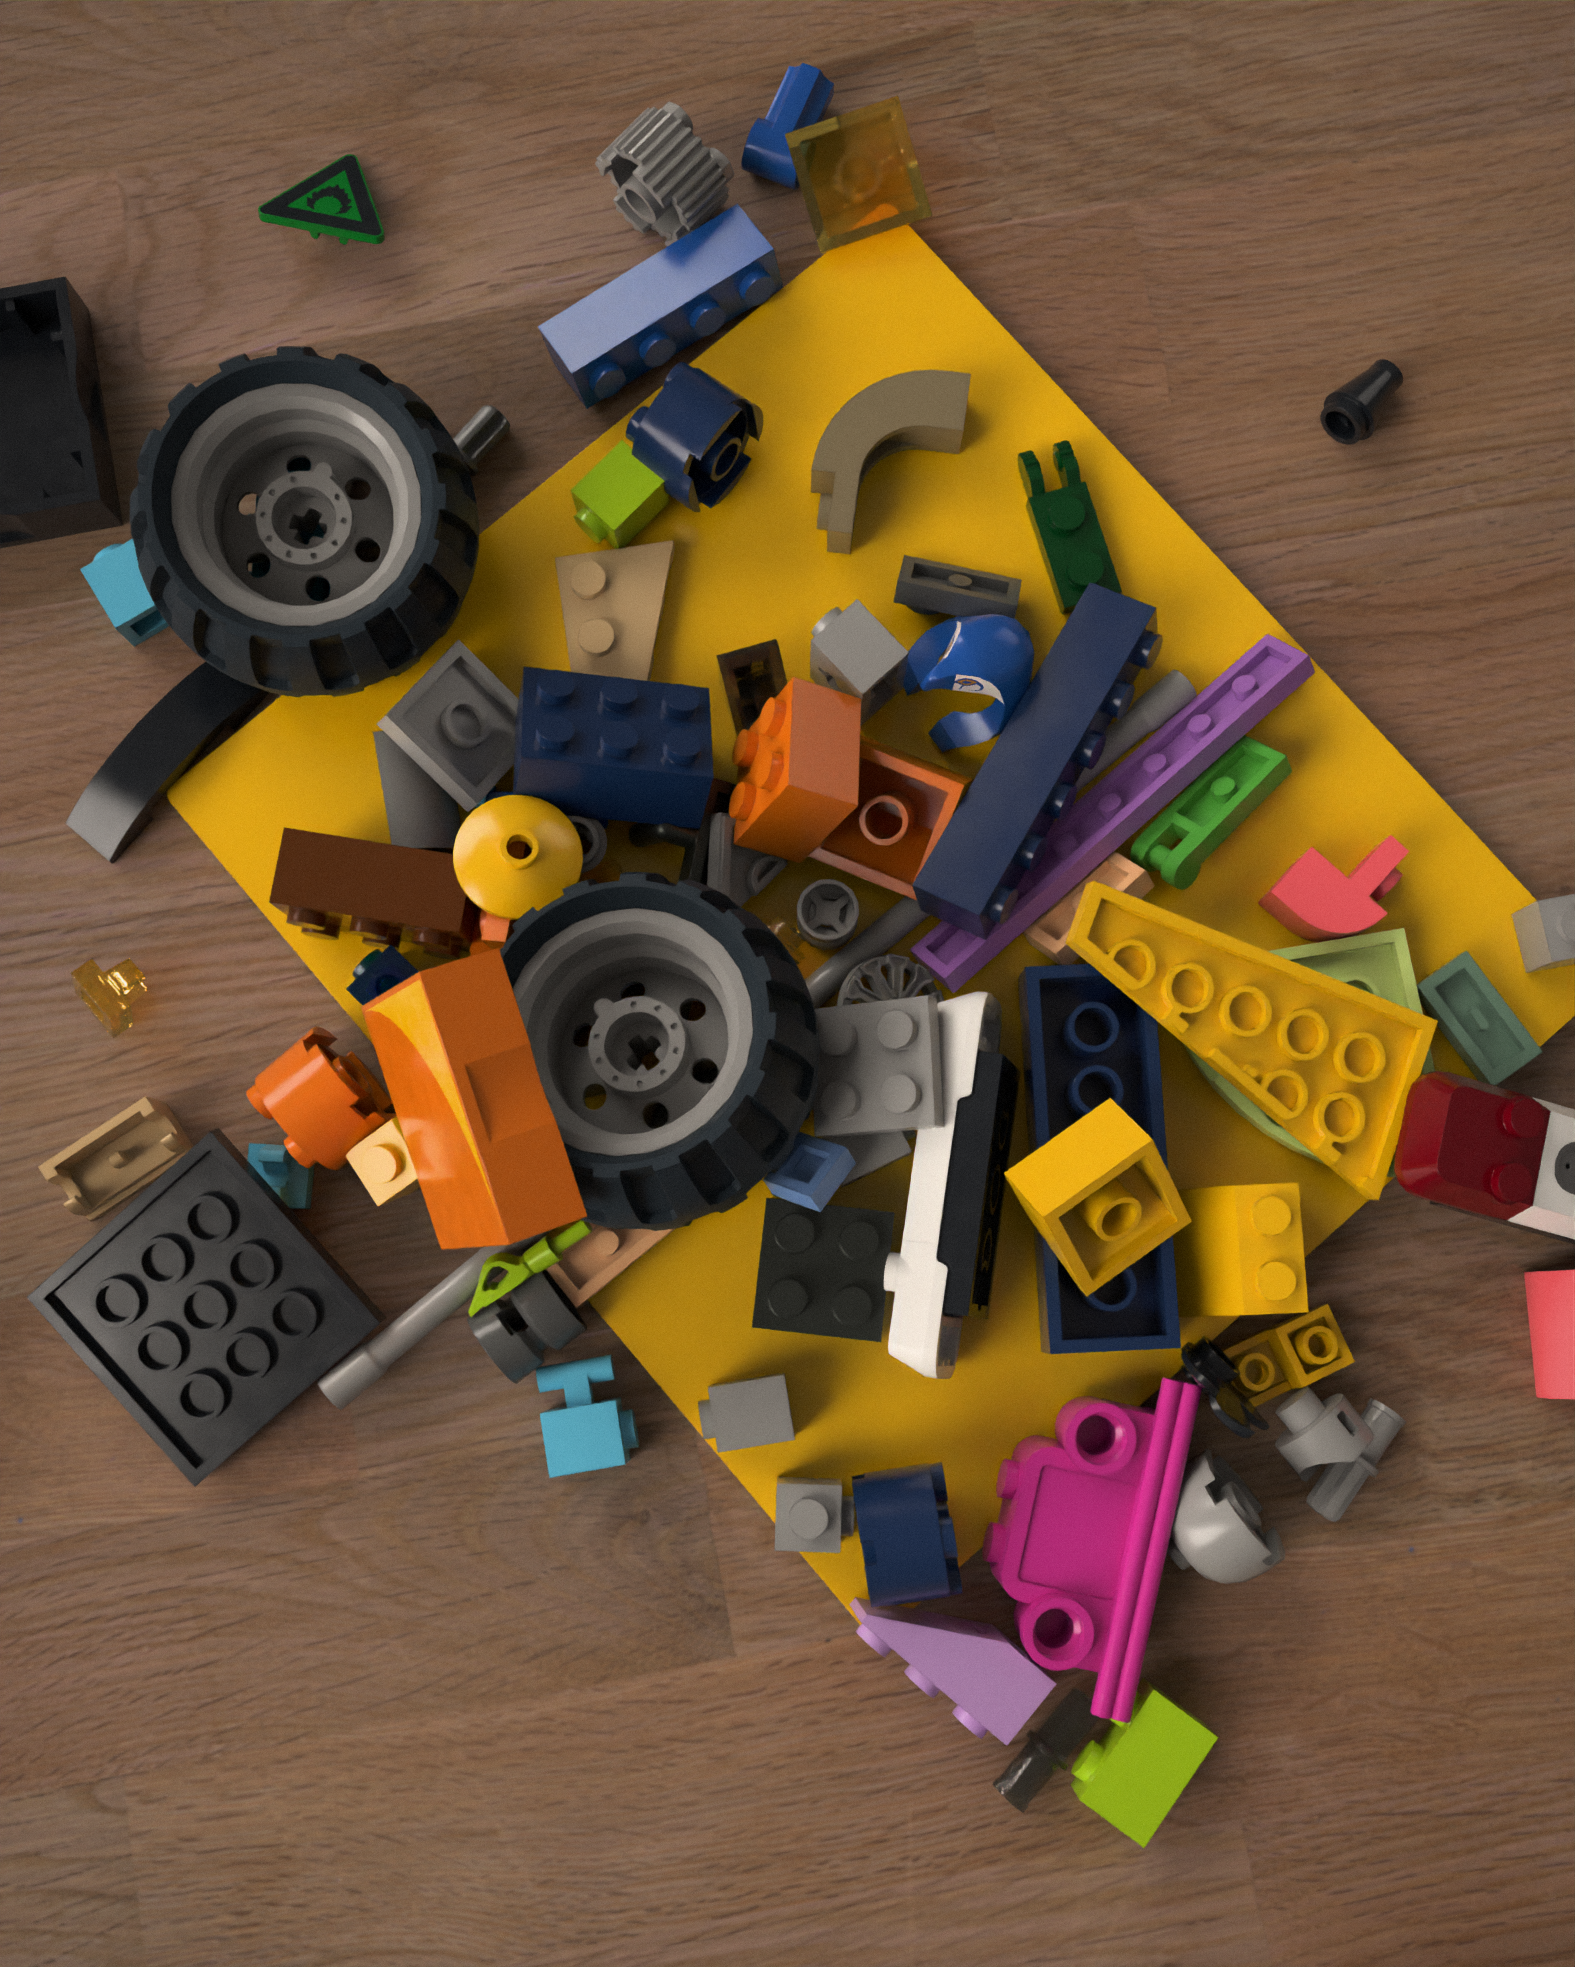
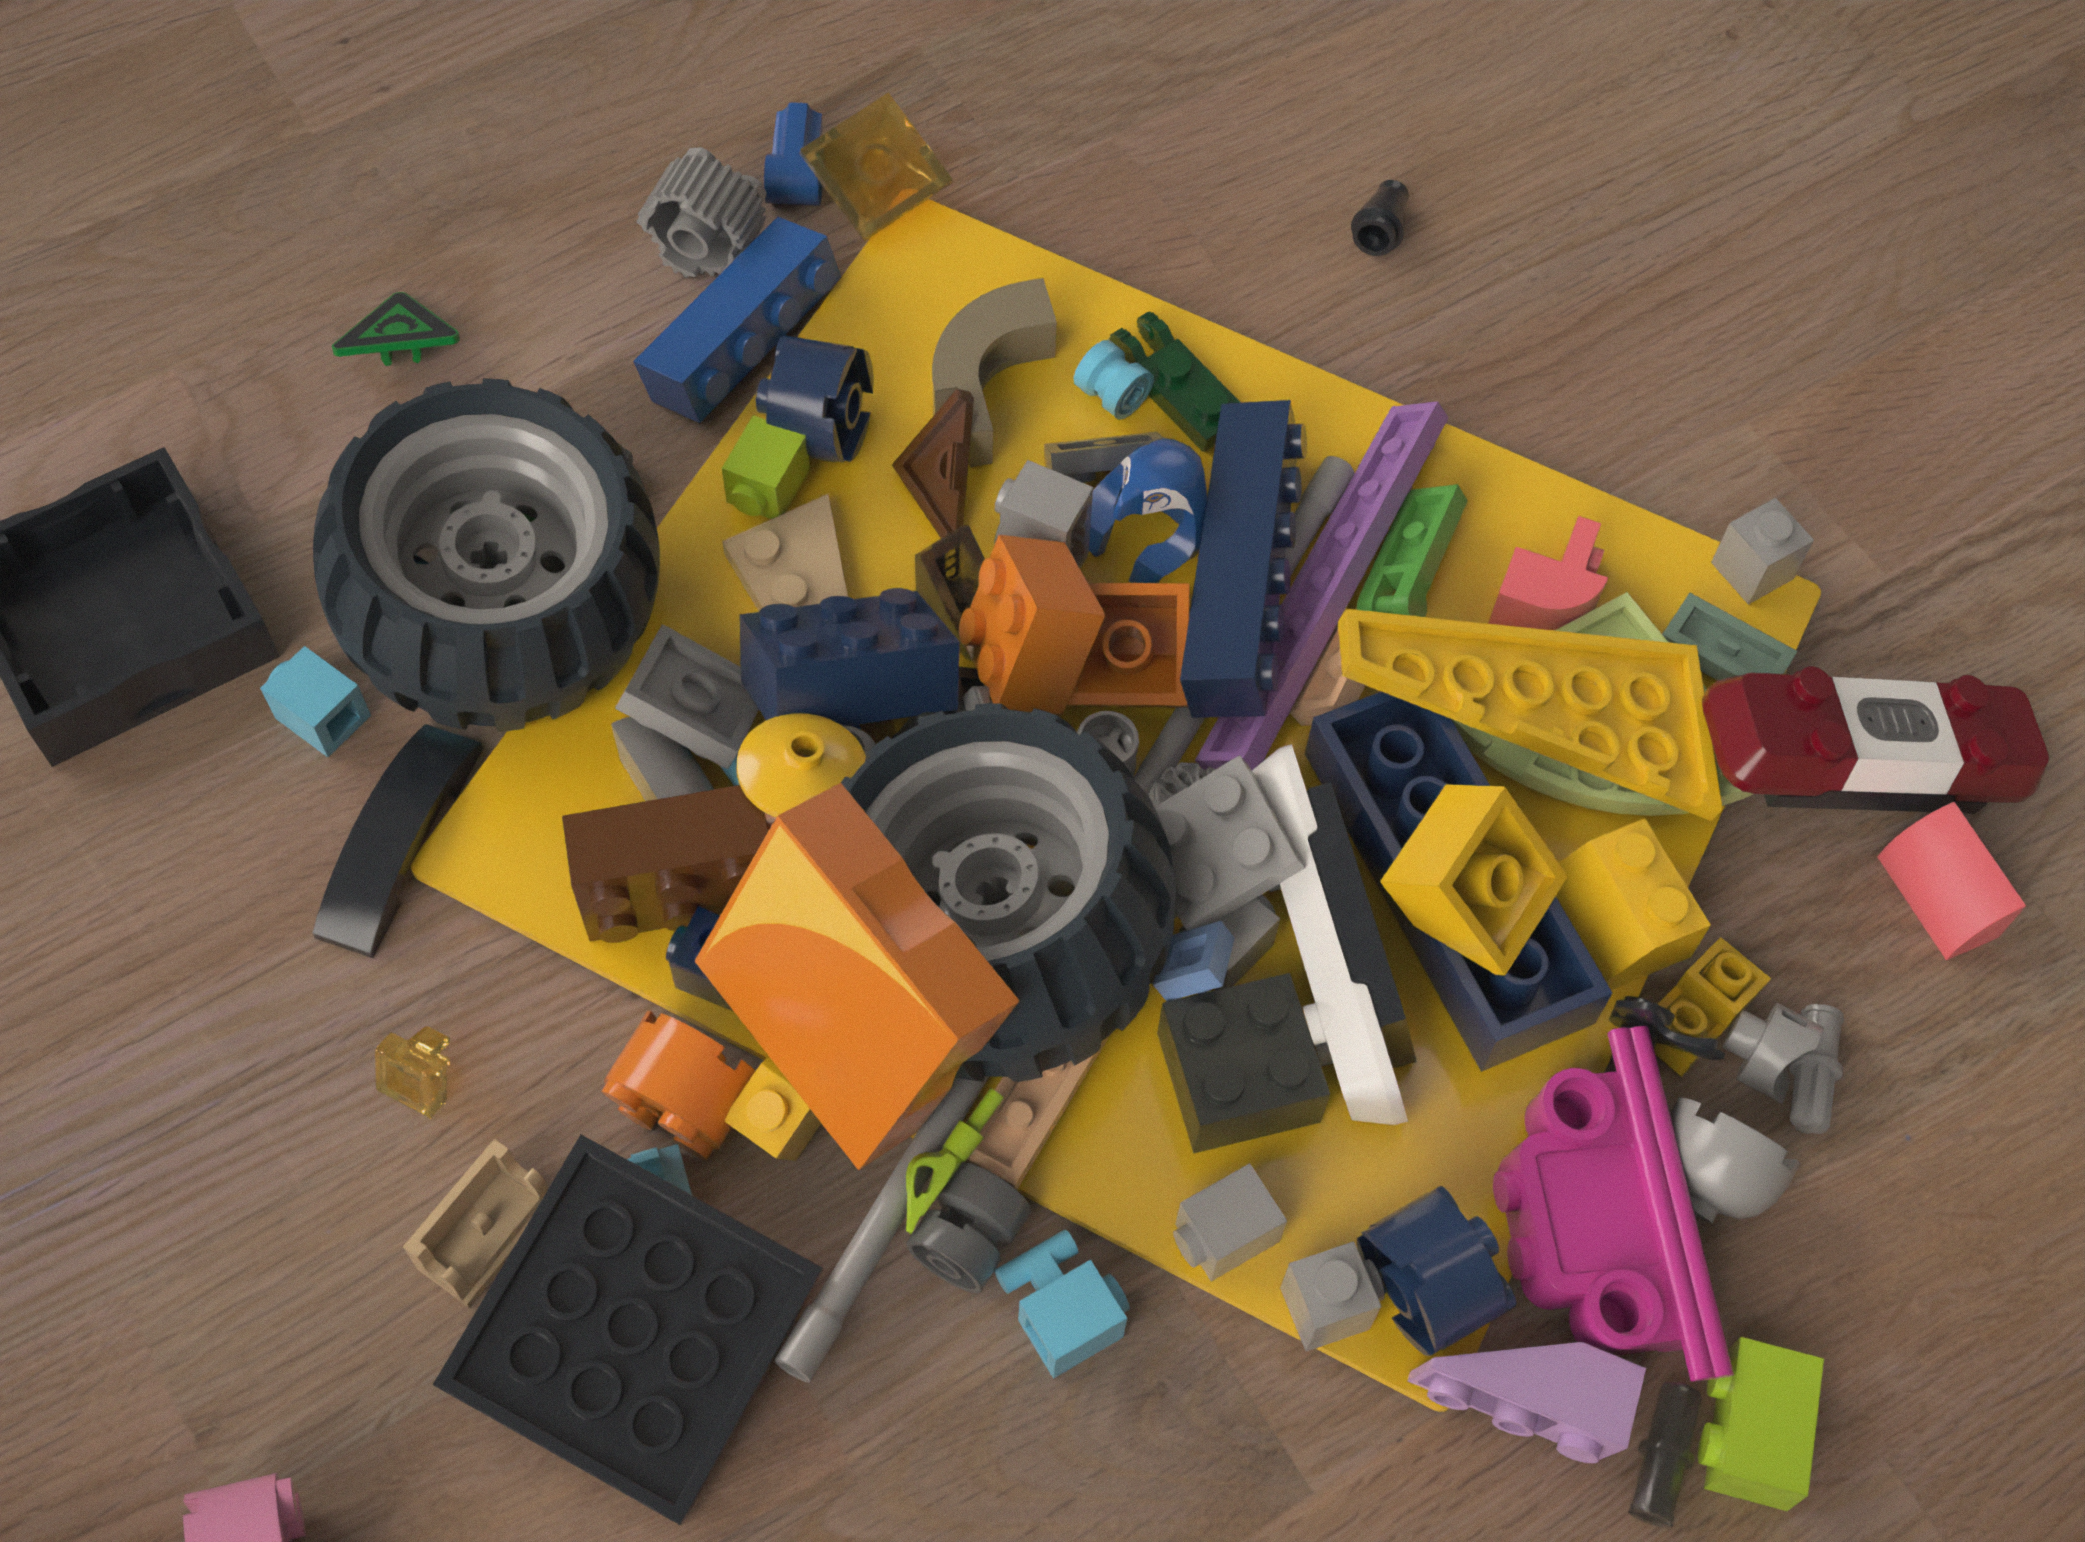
camera: 25 degrees left, 20 degrees down
none -> reddish brown tile [892,389,974,544]
none -> medium azure wheel [1073,340,1154,420]

